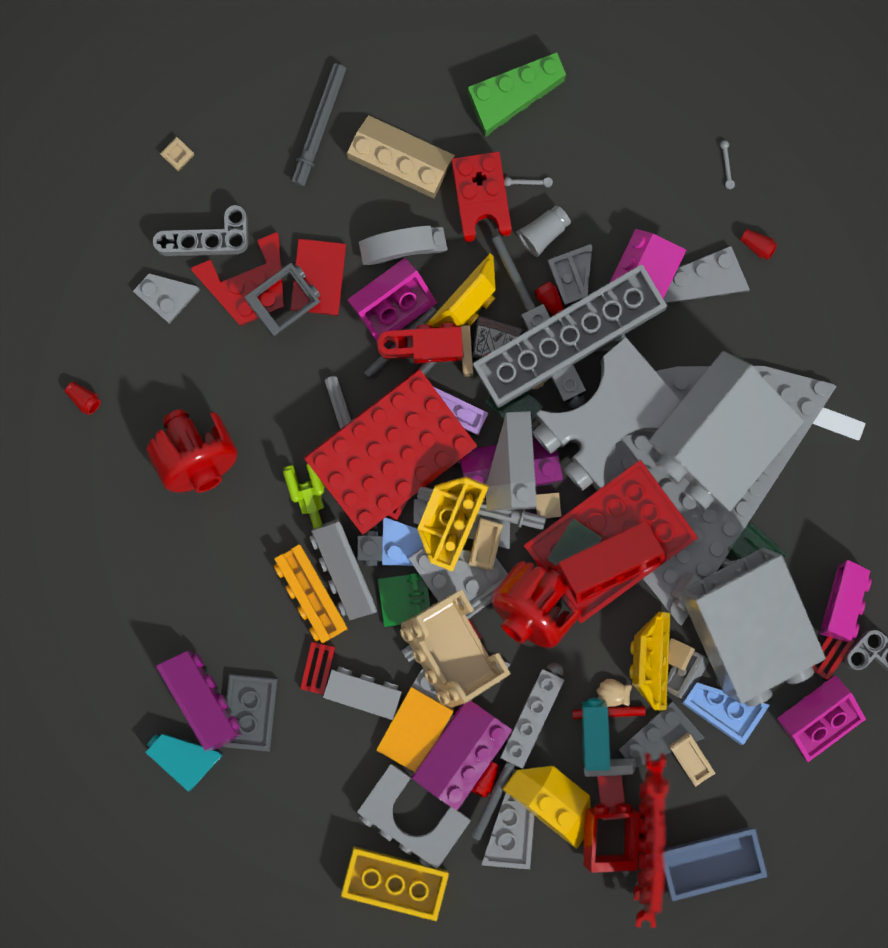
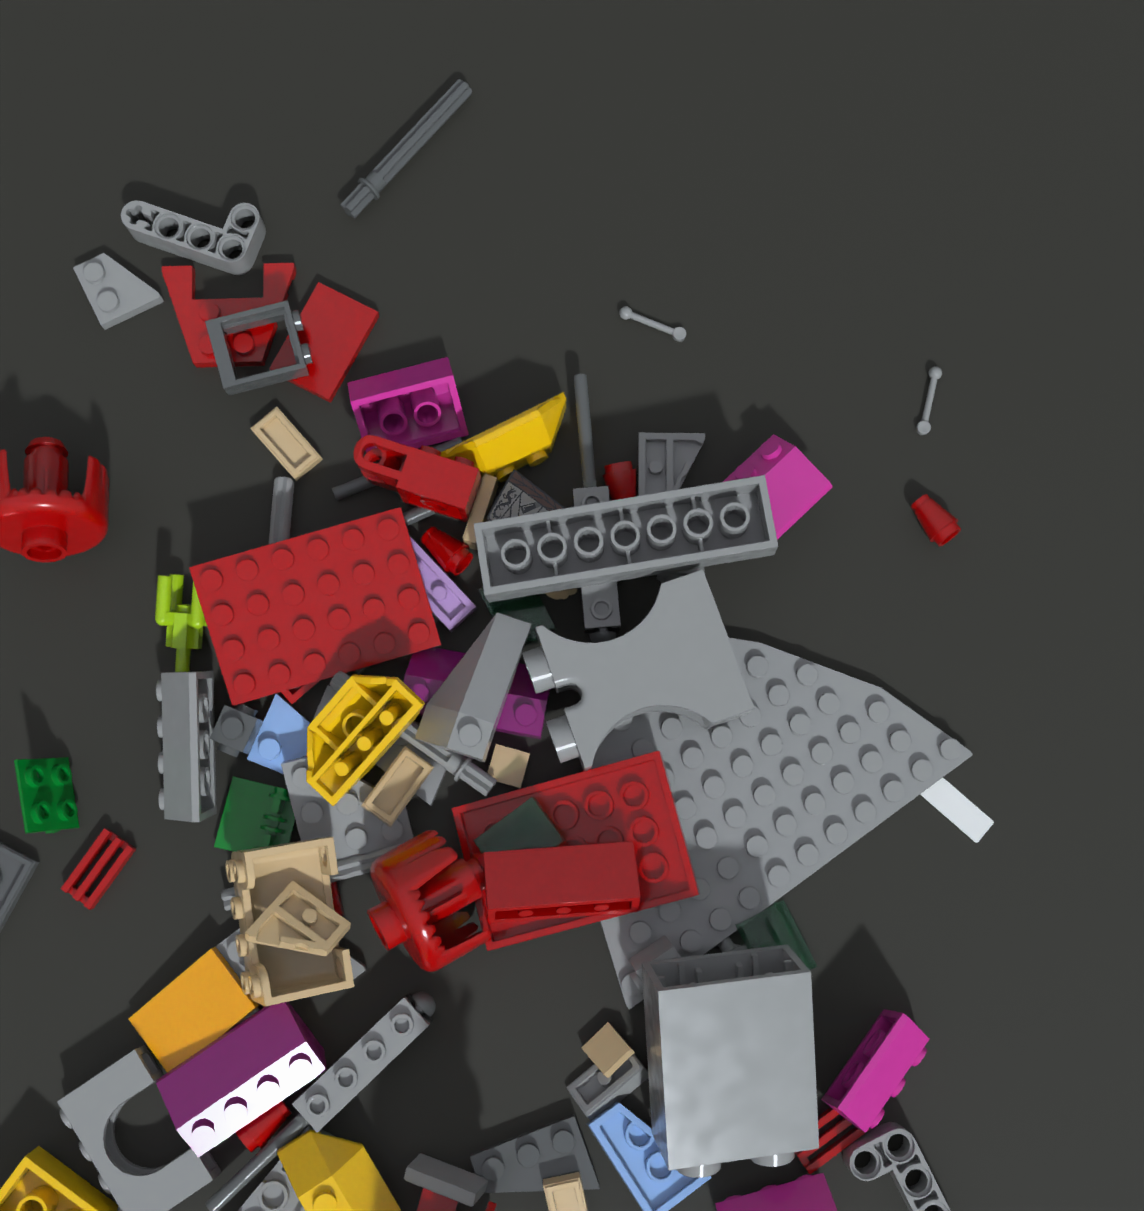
camera: 20 degrees right, 5 degrees down
tan tile [160,137,195,171] -> none
light orange brick [274,544,348,643] -> none
light grey brick [323,667,402,720] -> none
tan slope [347,115,454,198] -> none
light grey arch [359,226,447,265] -> none
red brick [452,152,512,242] -> none
bright green wedge [468,53,566,137] -> none
light grey plant [516,205,571,257] -> none
red bar [572,706,645,720] -> none
teal slope [582,698,610,771] -> none
tan animal [596,679,632,707] -> none
yellow wedge [630,612,670,710] -> none
light grey brick [648,351,804,512] -> none
light grey wing [663,246,750,304] -> none
none -> green hinge [14,757,80,834]
none -> tan wing [245,880,351,957]
none -> tan tile [250,406,323,482]
none -> red cone [421,526,473,575]

